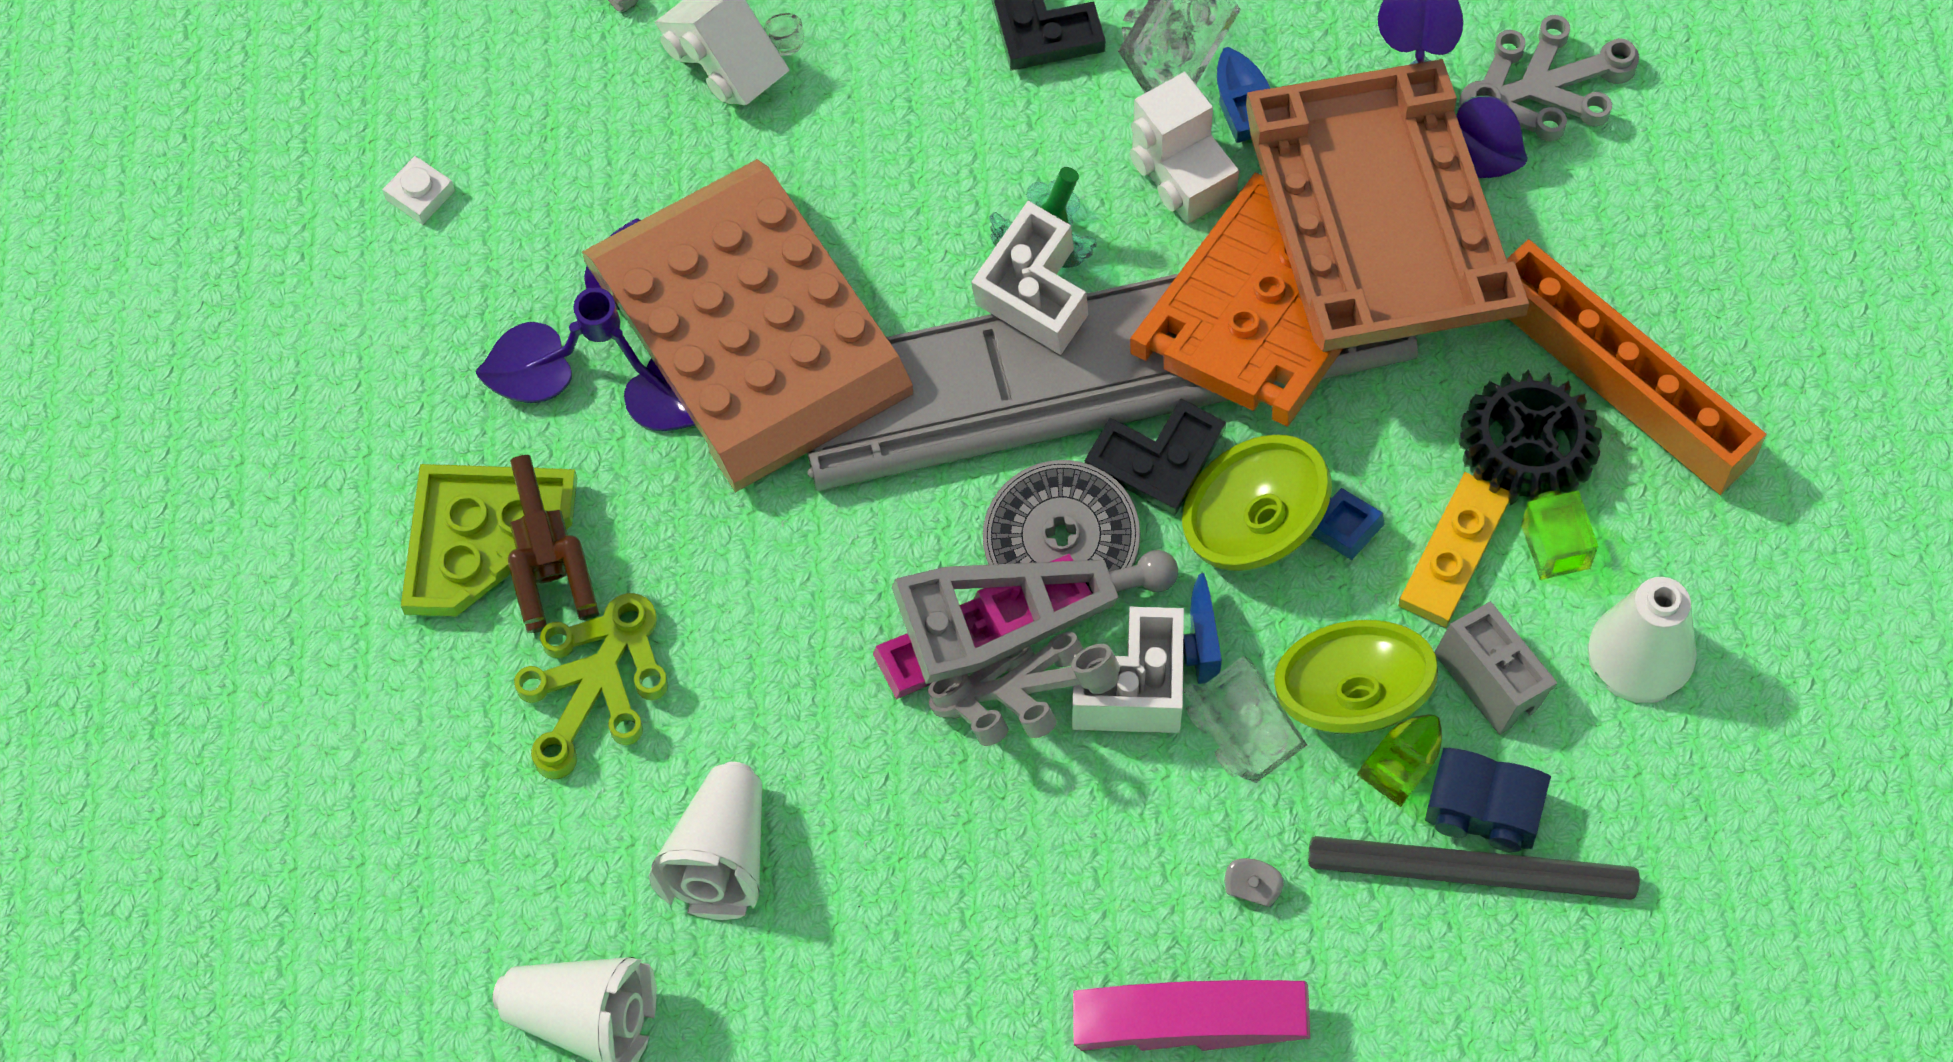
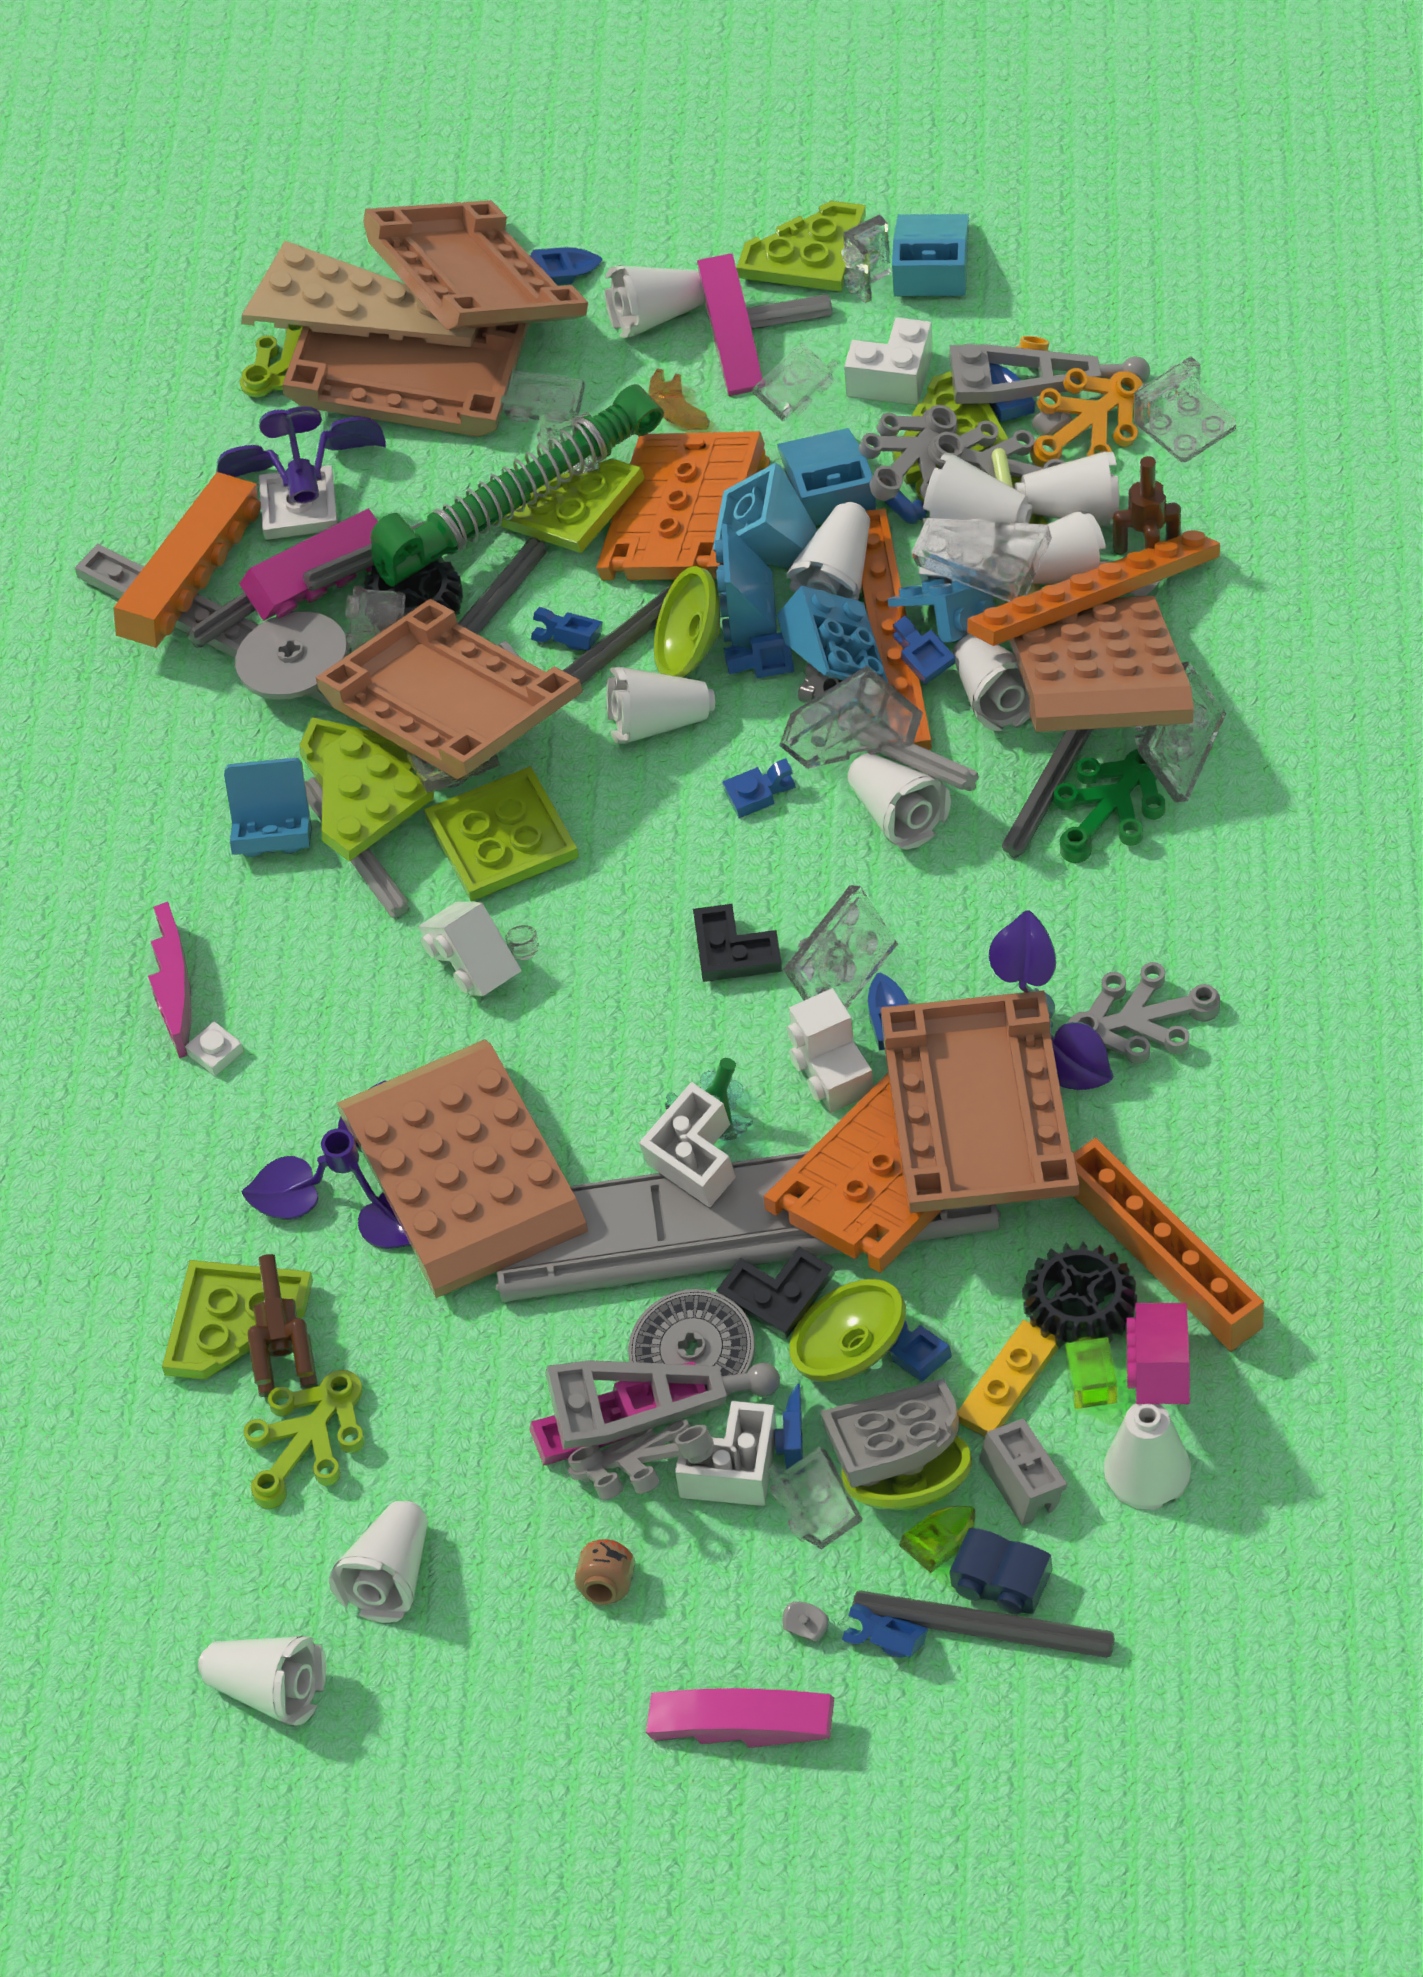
camera: 10 degrees right, 10 degrees down
none -> dark pink slope [148,902,191,1058]
none -> medium nougat head [574,1539,635,1605]
none -> light grey plate [820,1378,959,1488]
none -> blue plate [842,1603,928,1657]
none -> dark pink brick [1127,1303,1190,1404]

